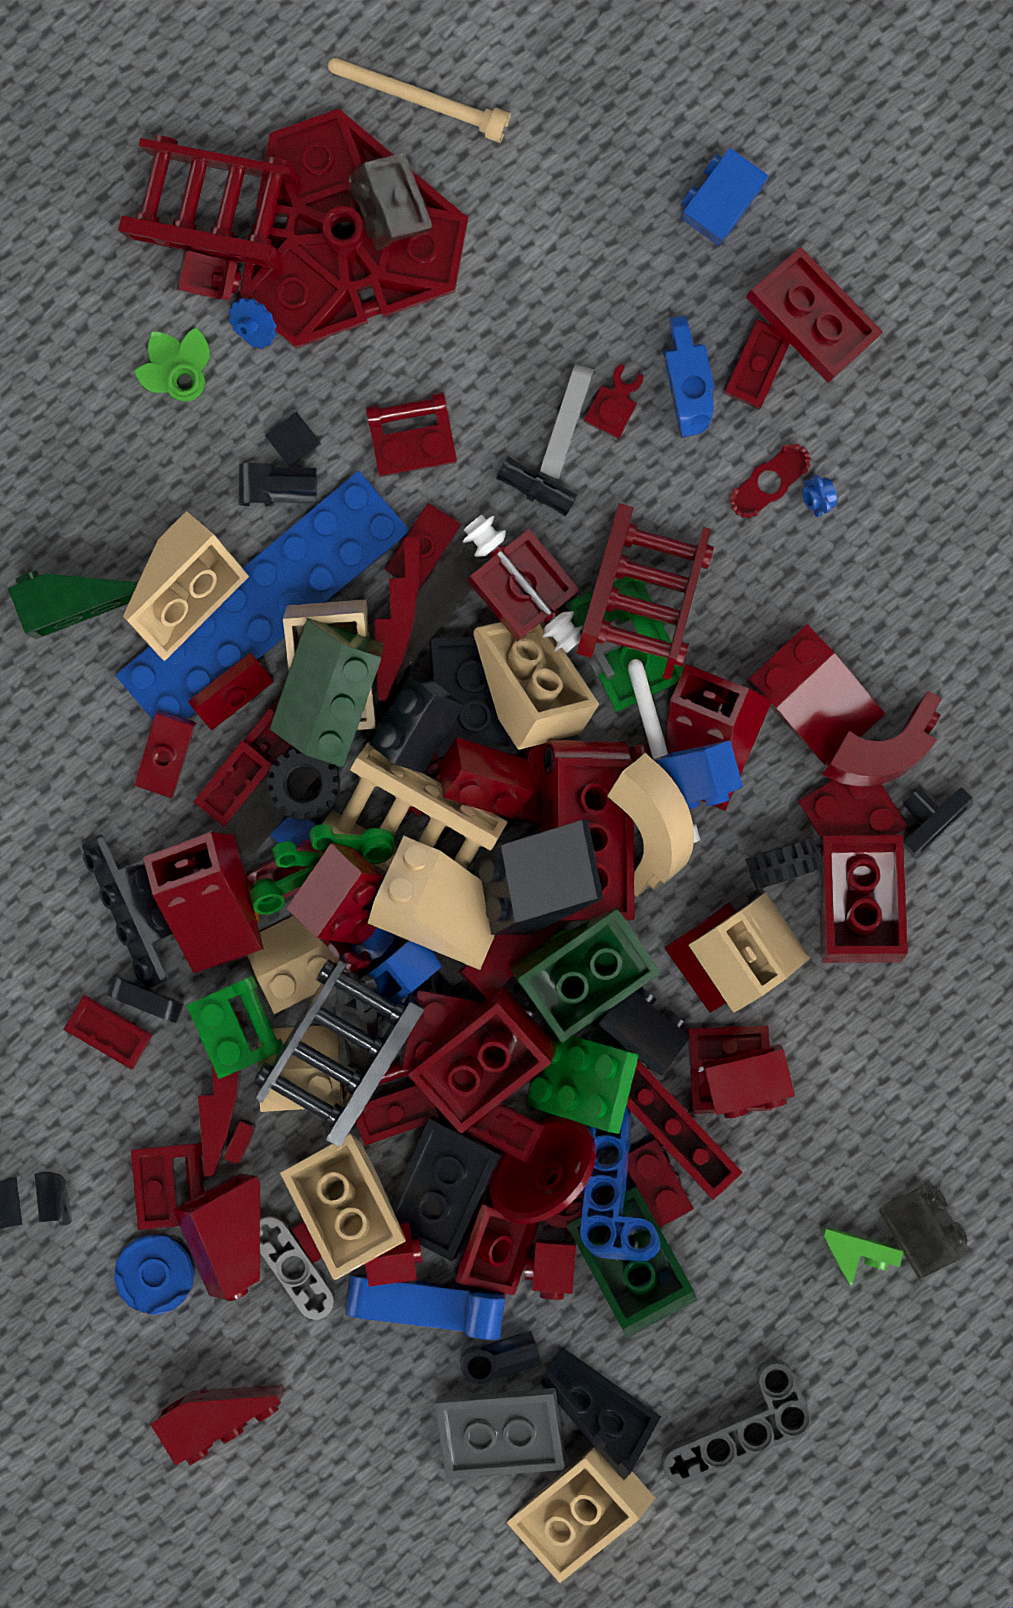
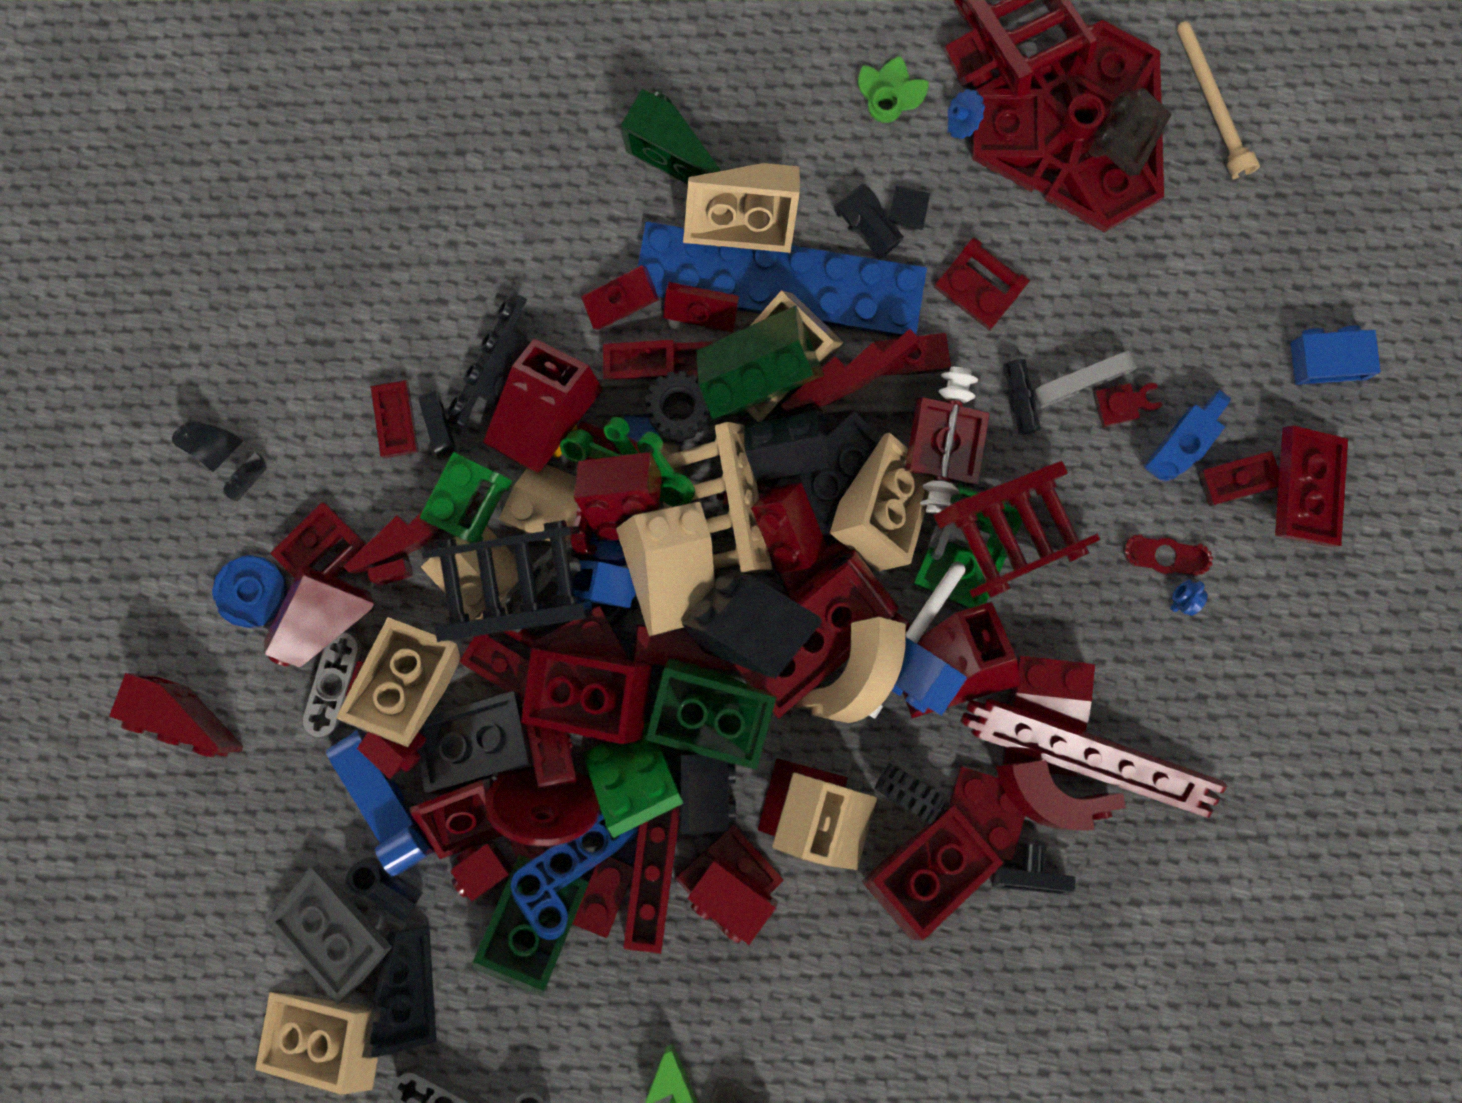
camera: 55 degrees right, 5 degrees down
none -> hinge [960,698,1227,818]

